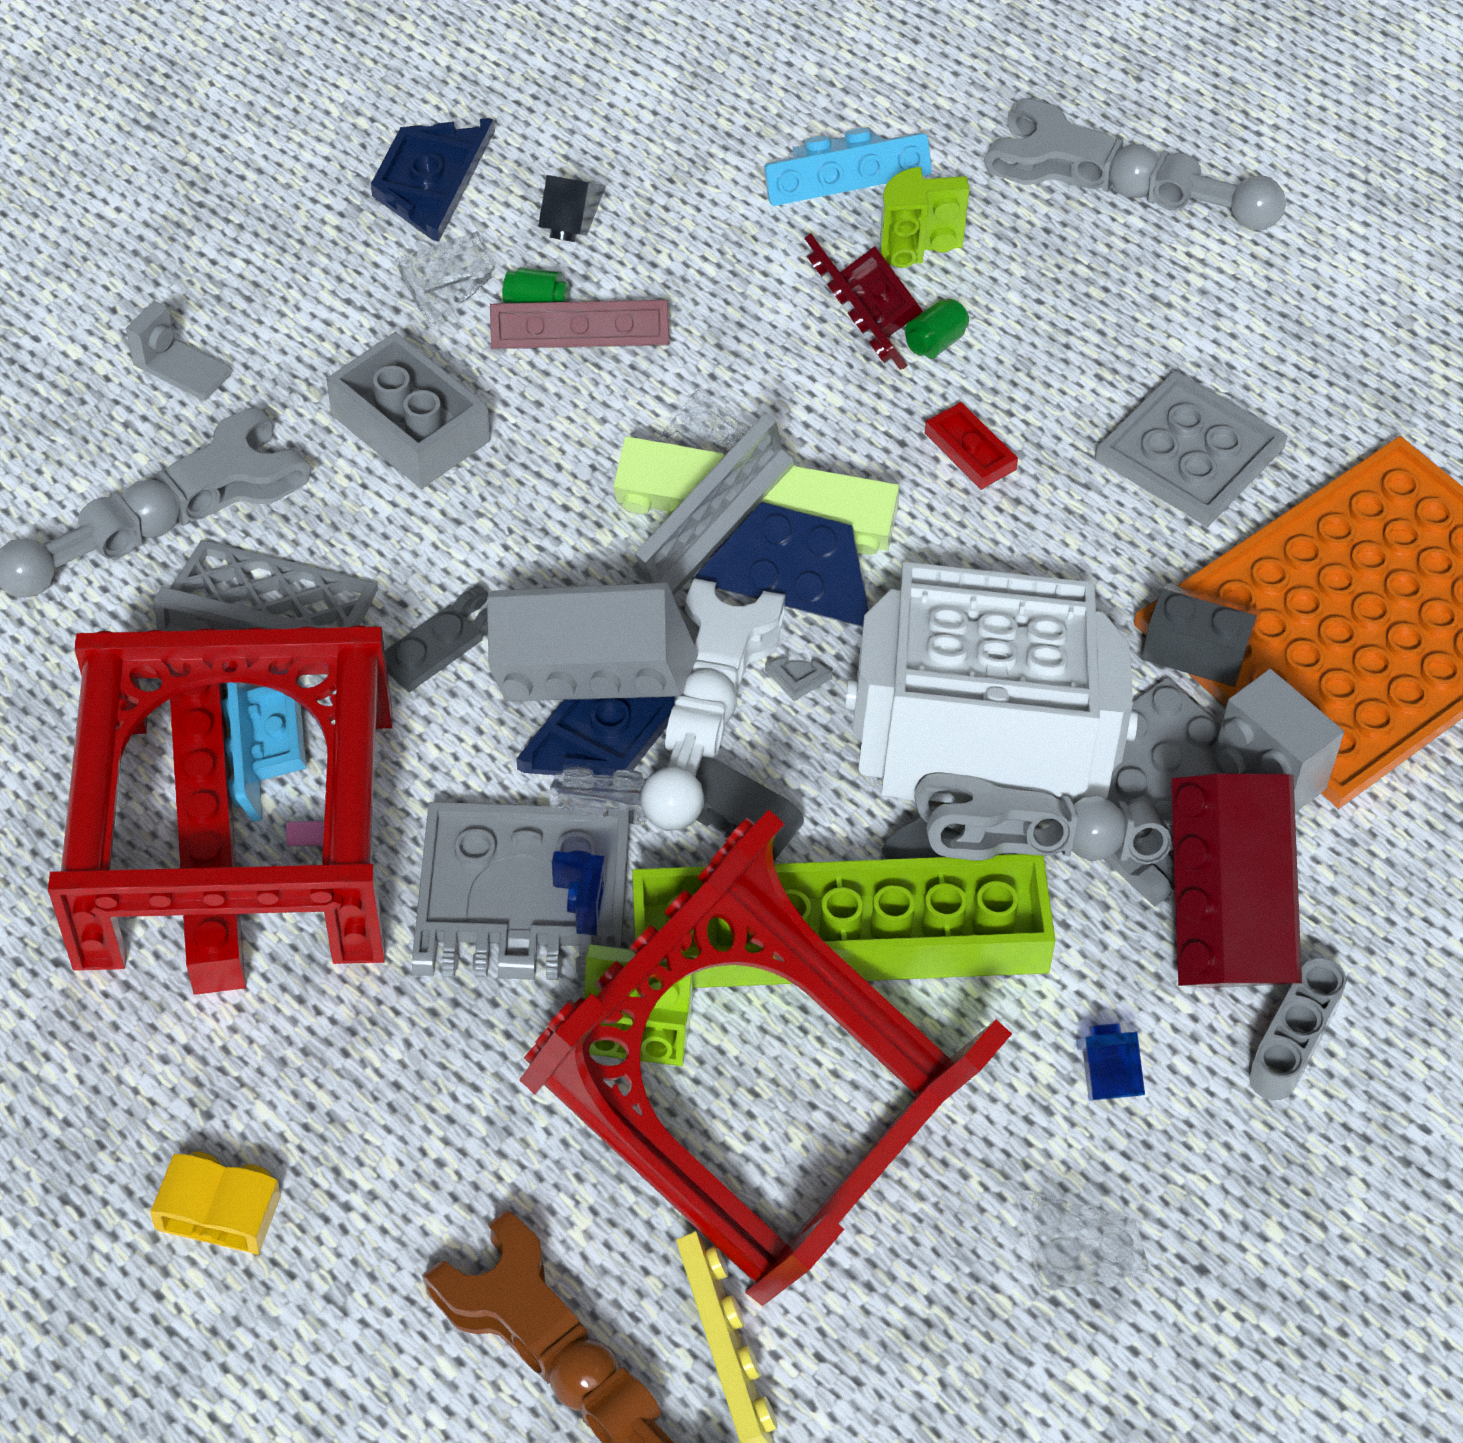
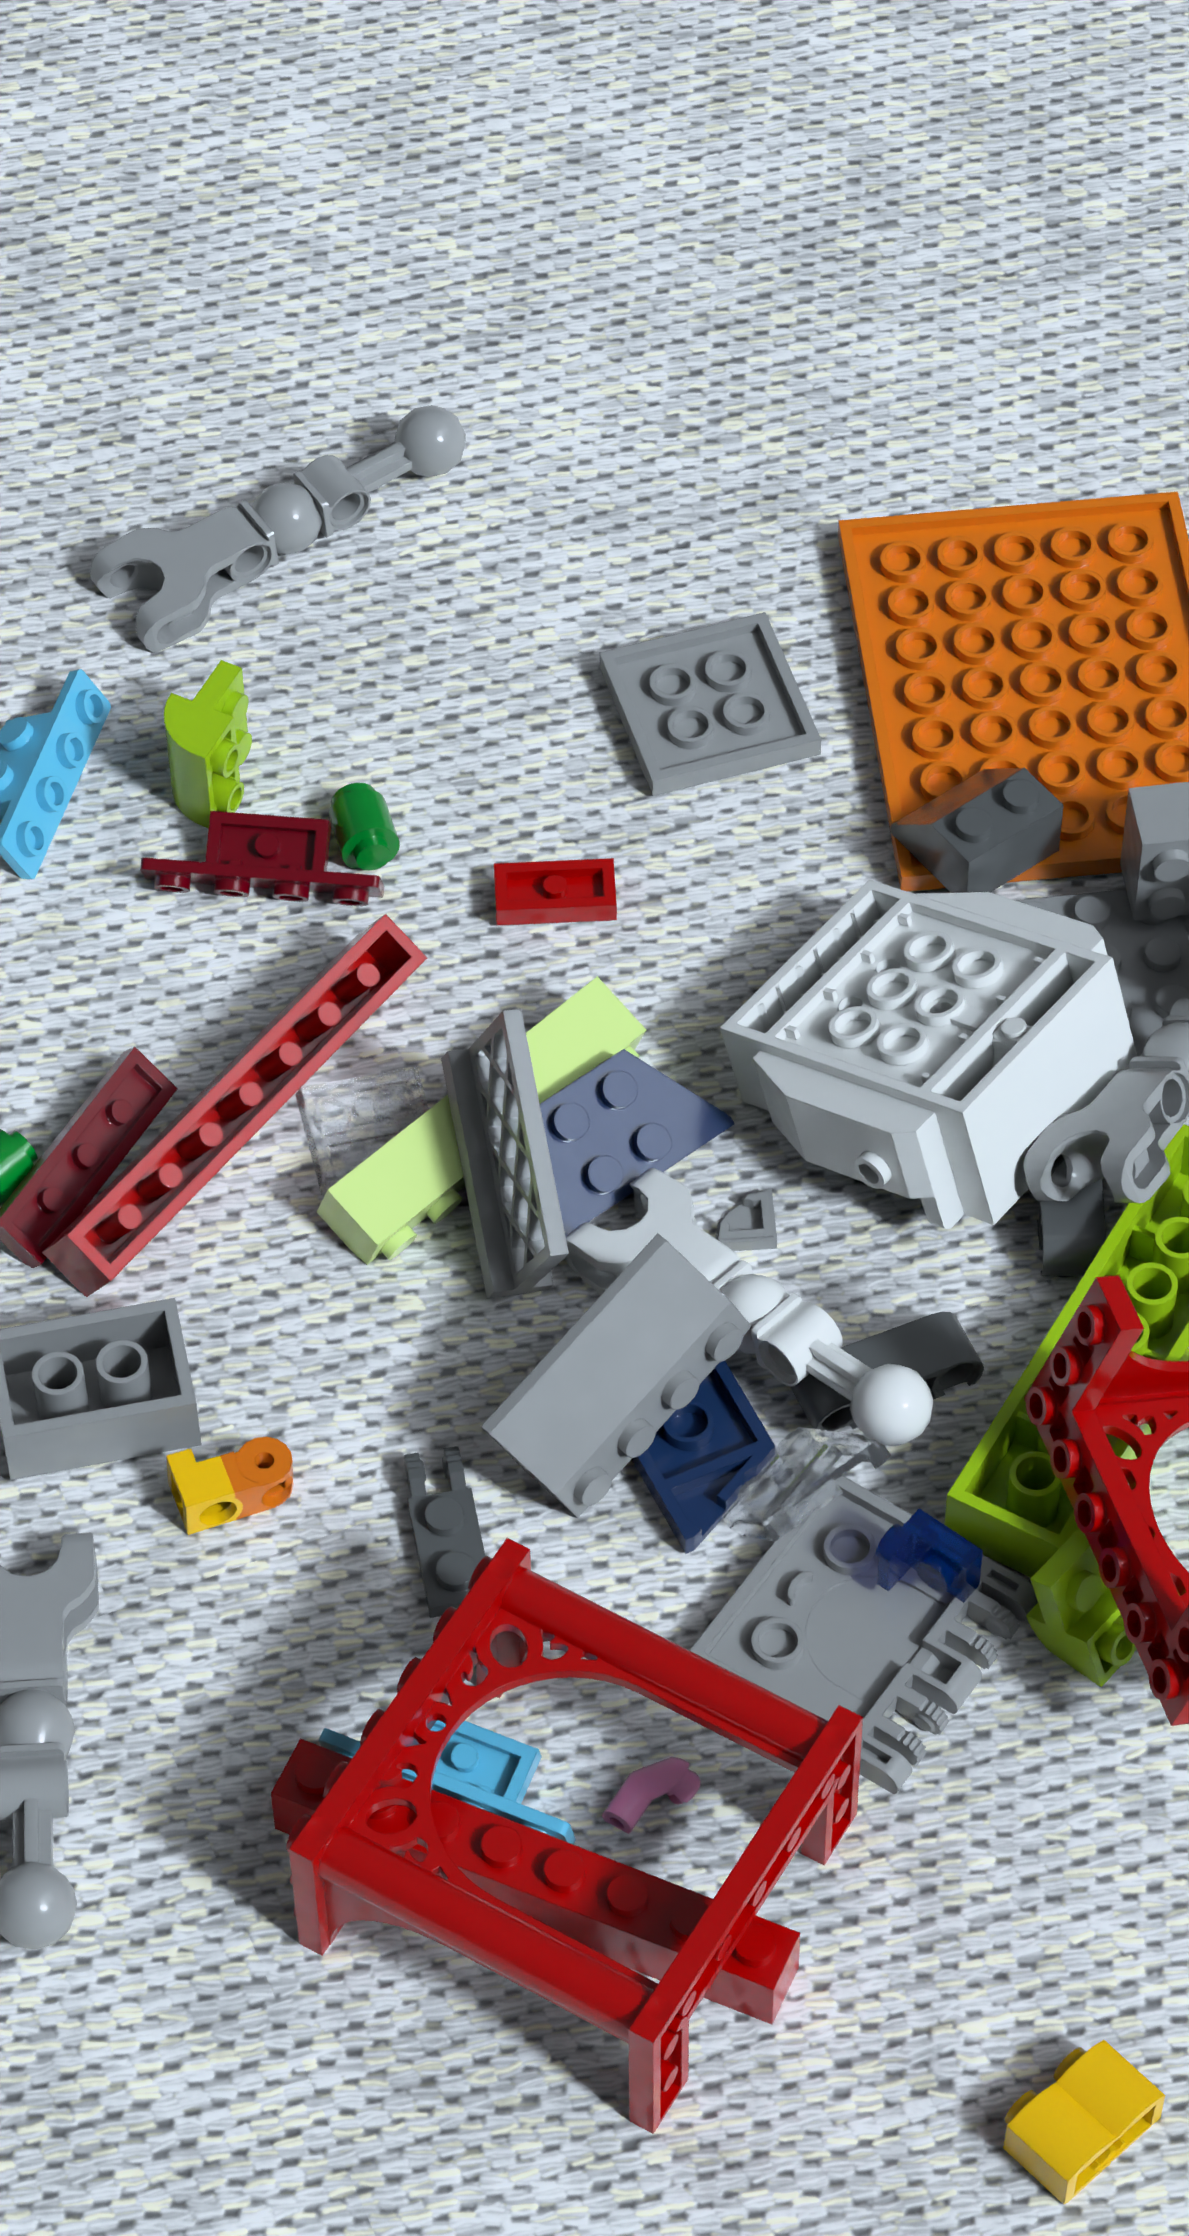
camera: 55 degrees left, 0 degrees up
light grey fence [154,540,378,675] -> none
none -> red brick [42,914,427,1297]
none -> leg [166,1437,294,1535]

